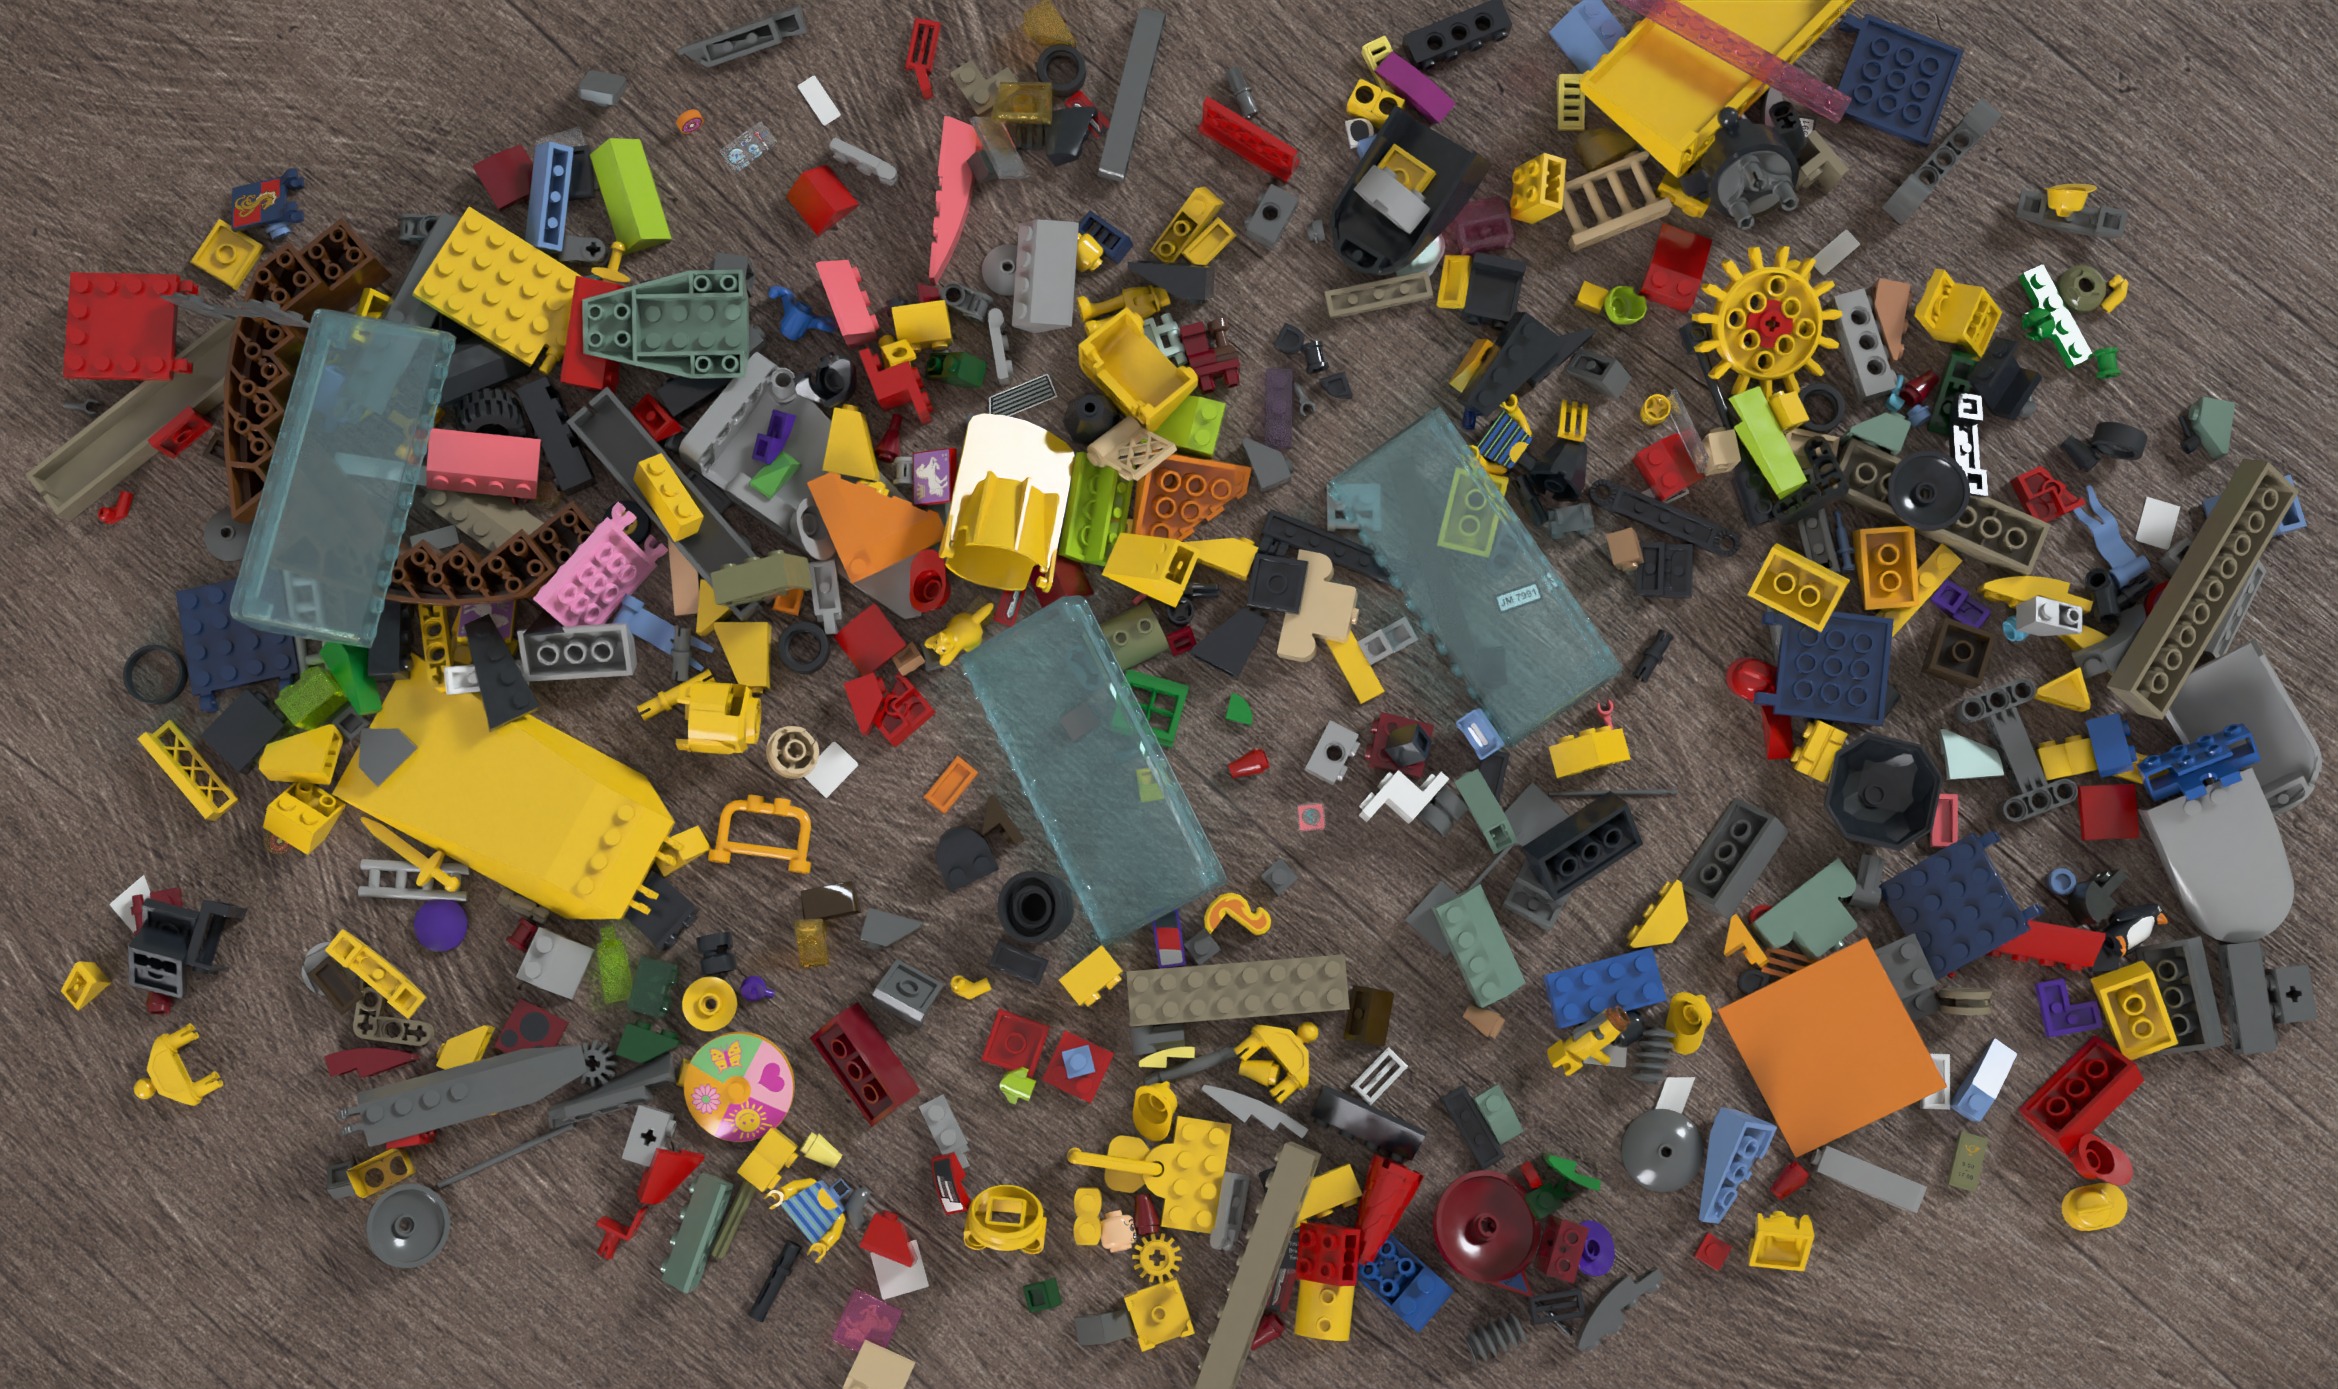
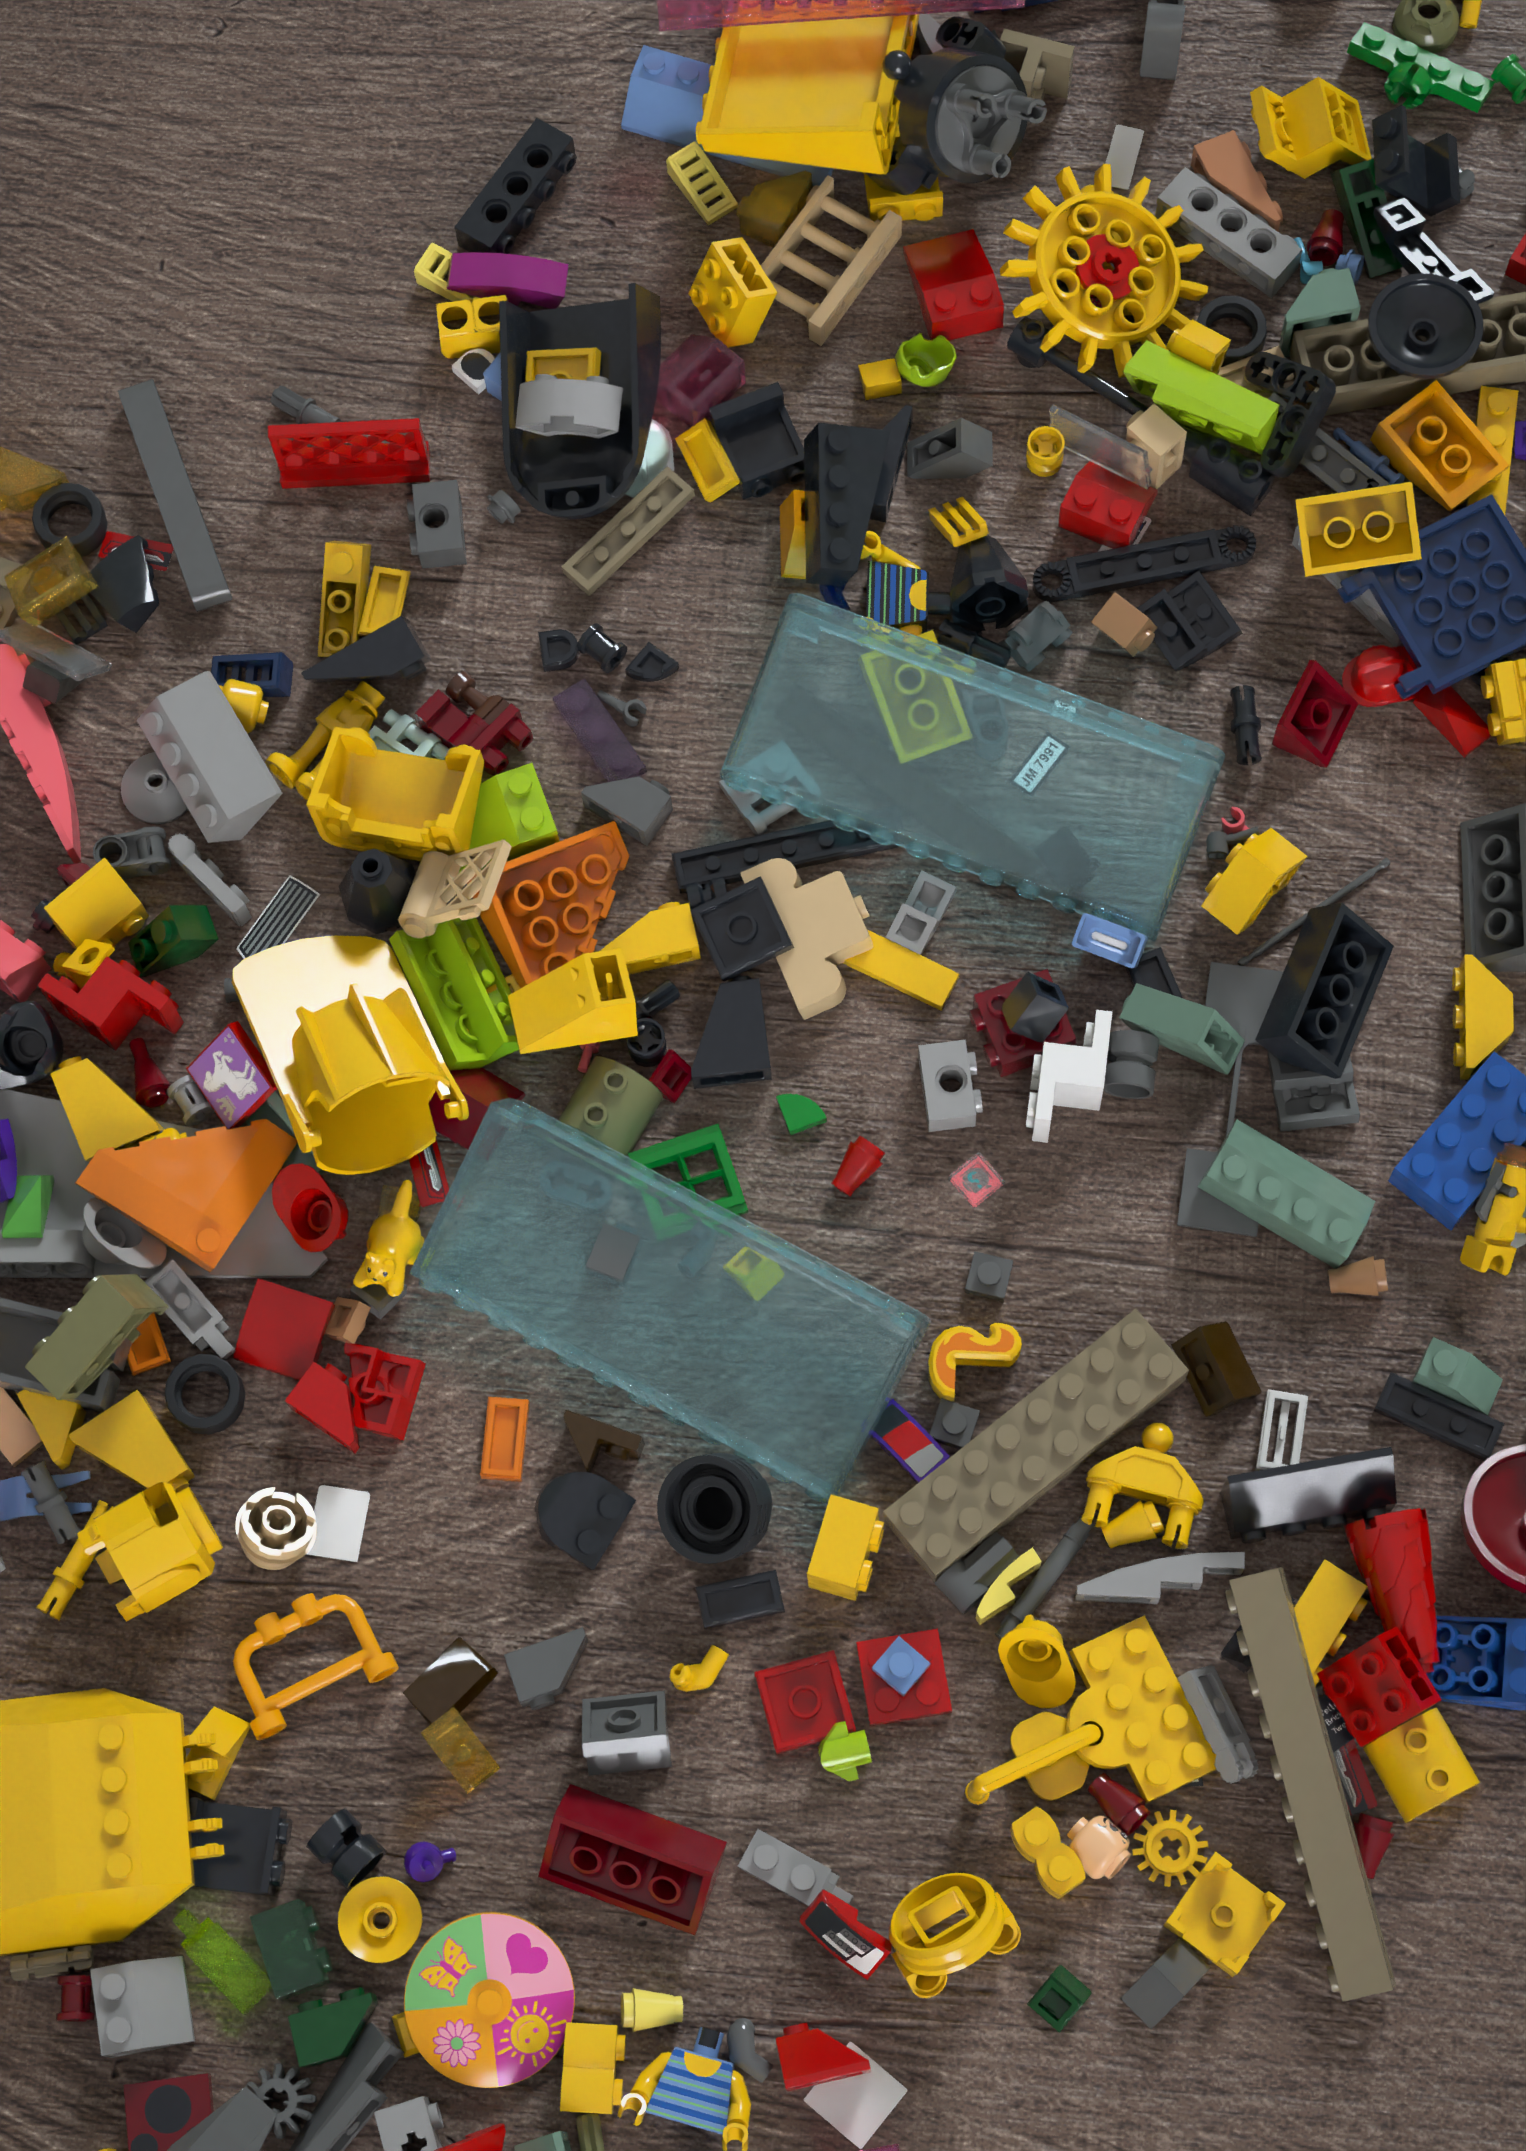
camera: 30 degrees left, 10 degrees down
none -> dark grey hand [1206,826,1260,859]
none -> dark red slope [1272,660,1358,768]

